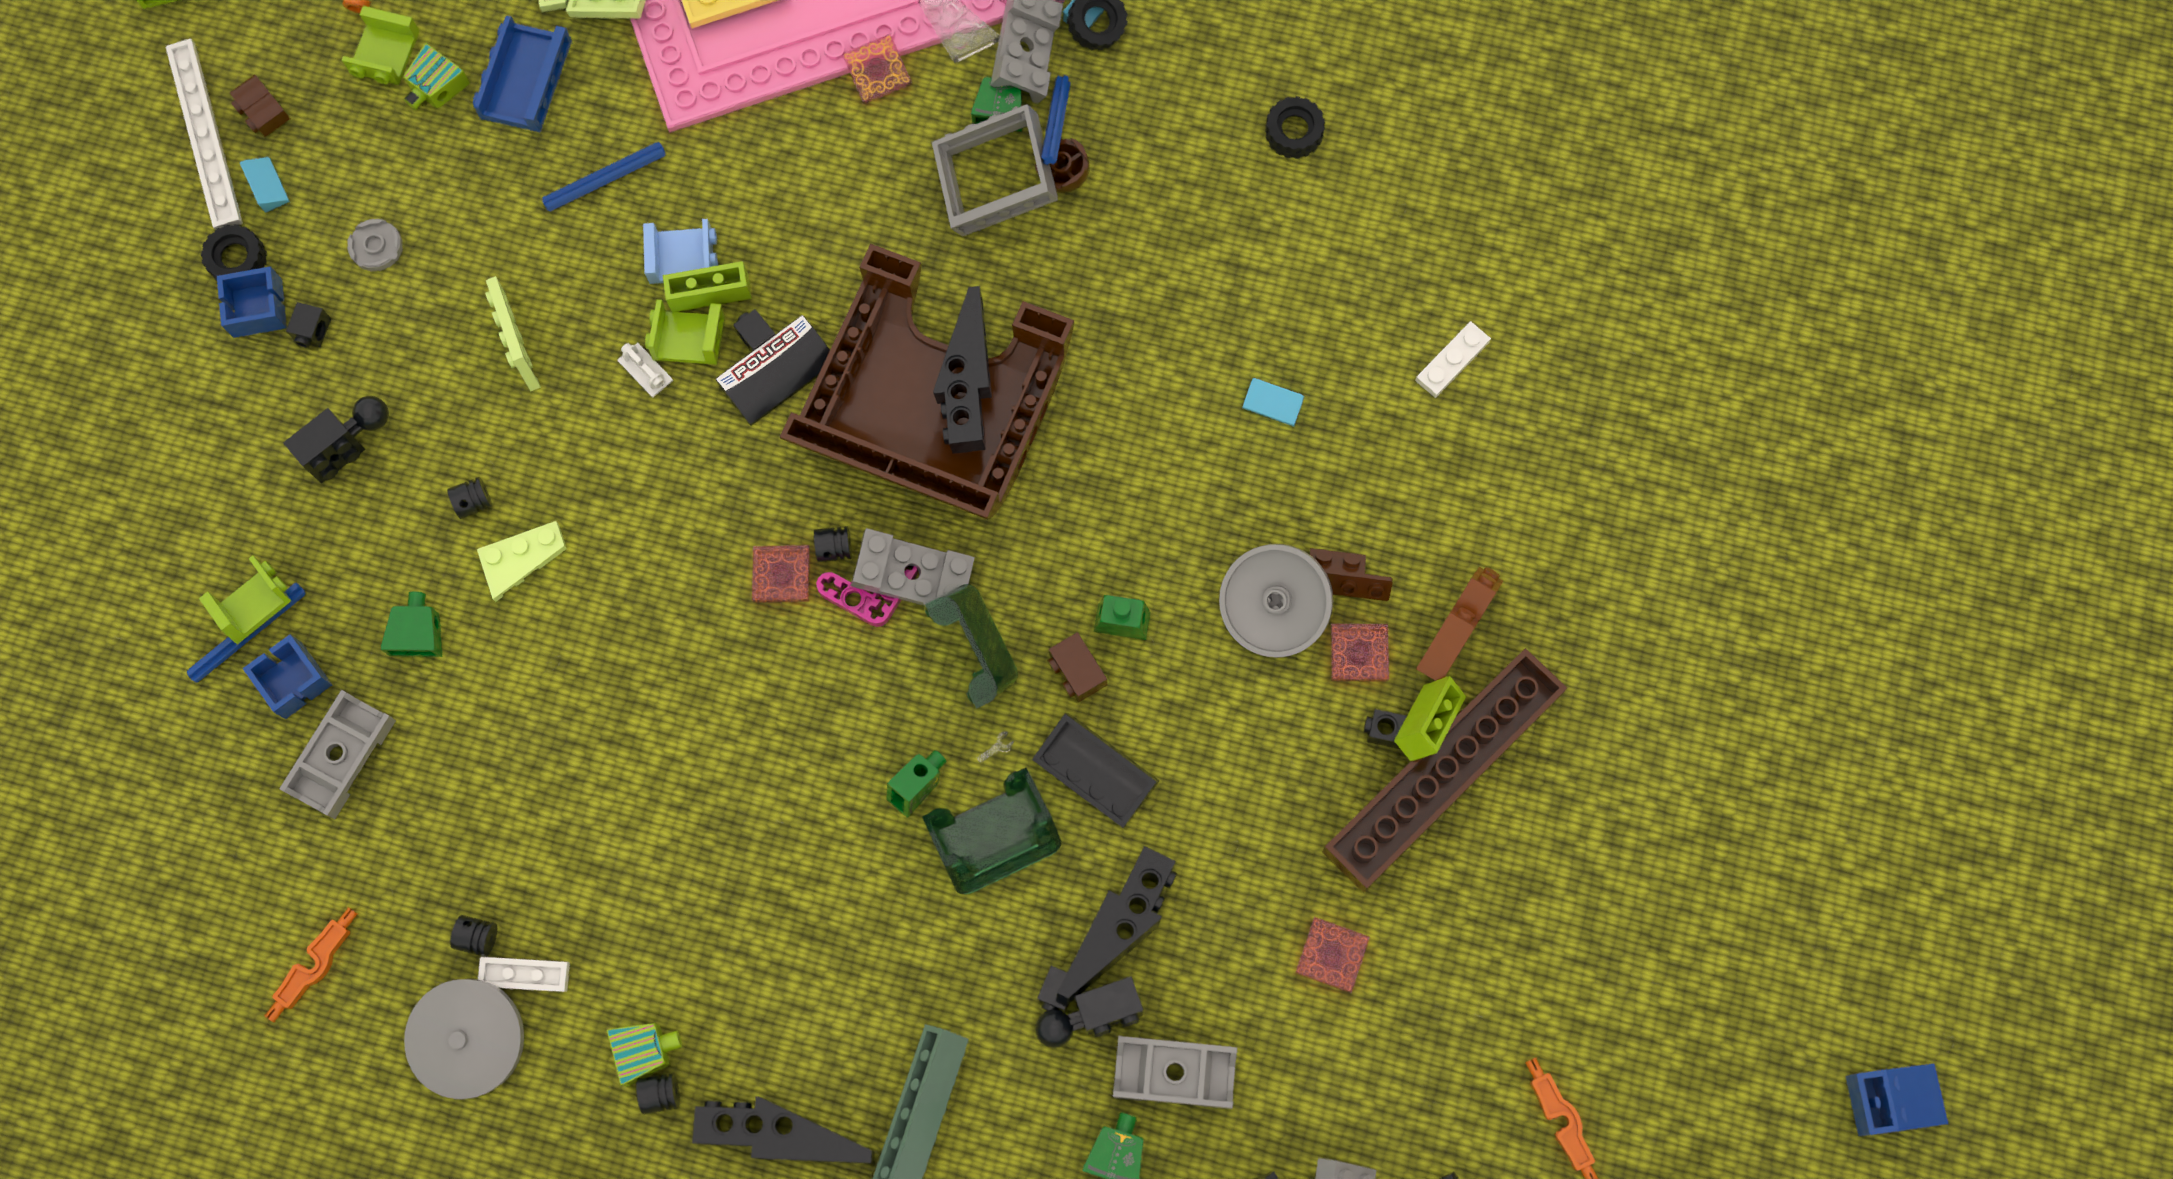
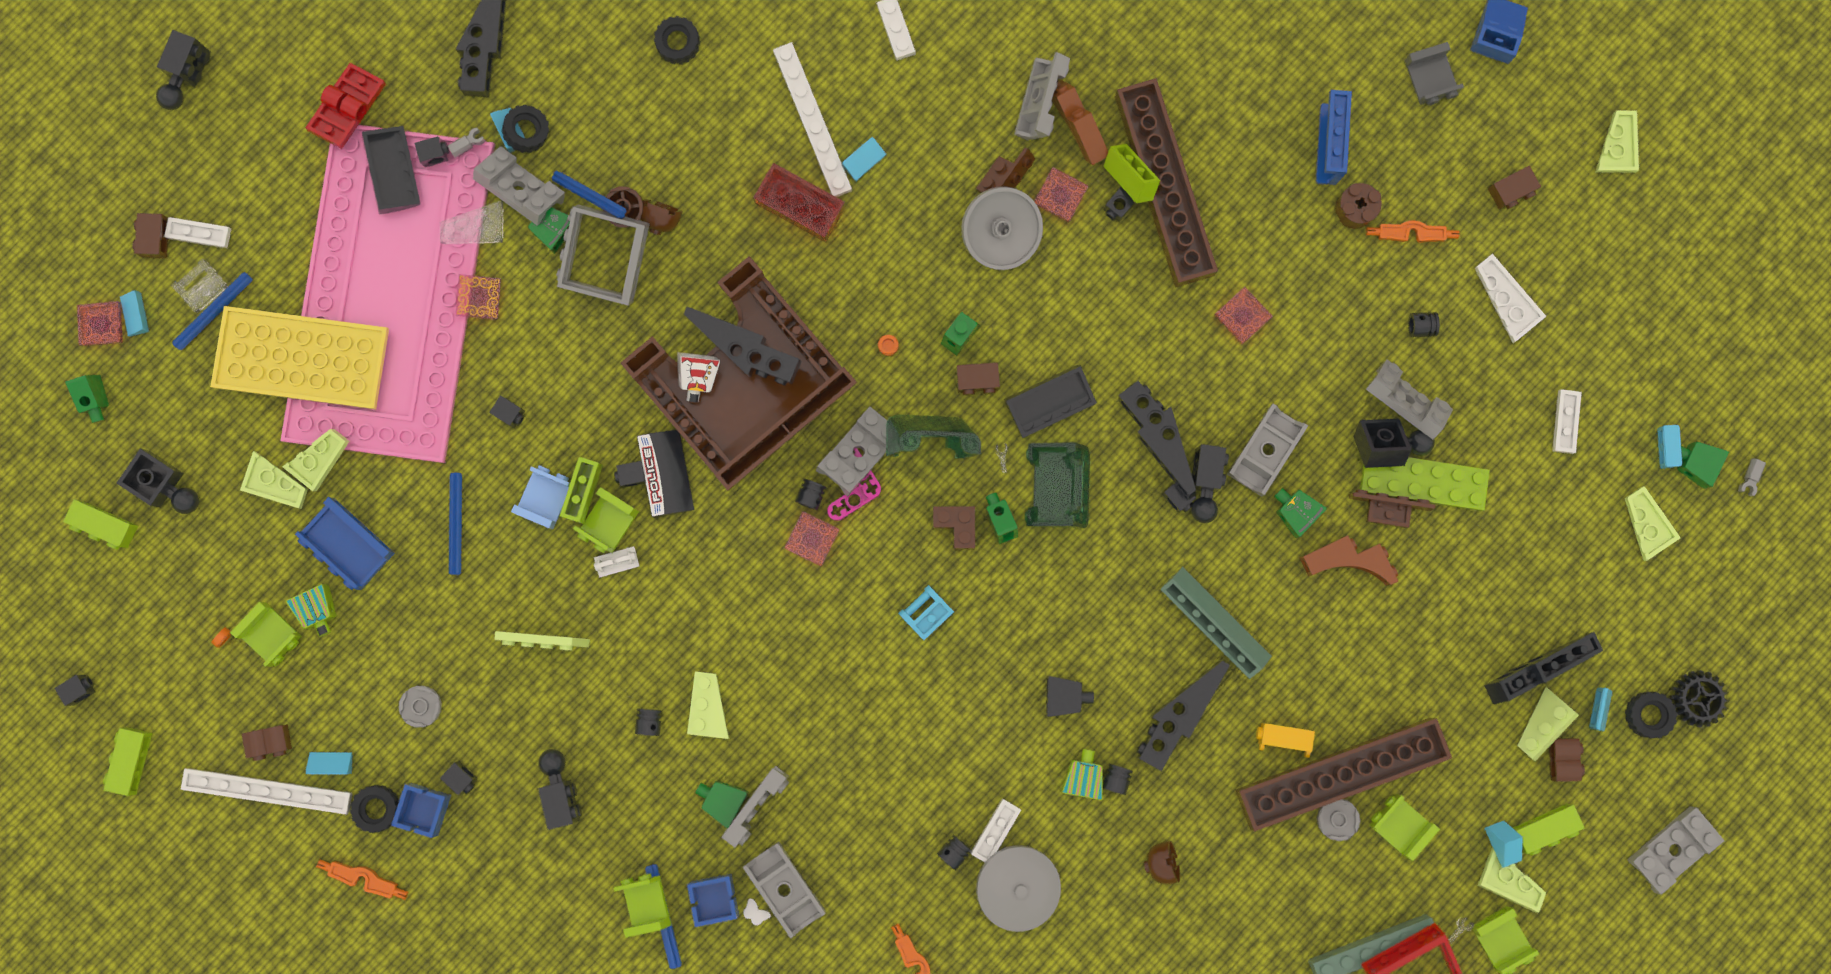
camera: 65 degrees left, 10 degrees up
none -> orange piece [316,859,409,900]
none -> black brick [489,395,525,428]
none -> reddish brown cylinder [641,199,683,235]
none -> torso [677,352,720,402]
none -> light grey piece [721,766,789,847]
none -> white sticker [744,899,771,925]
none -> clear red brick [753,163,846,243]
none -> white plate [773,42,852,198]
none -> orange tile [878,335,899,356]
none -> medium azure plate [898,585,954,640]
none -> reddish brown brick [933,506,975,550]
none -> light grey piece [1014,52,1070,140]
none -> black torso [1046,676,1094,717]
none -> blue panel [1316,90,1352,185]
none -> reddish brown brick [1335,183,1382,229]
none -> dark grey panel [1404,42,1464,106]

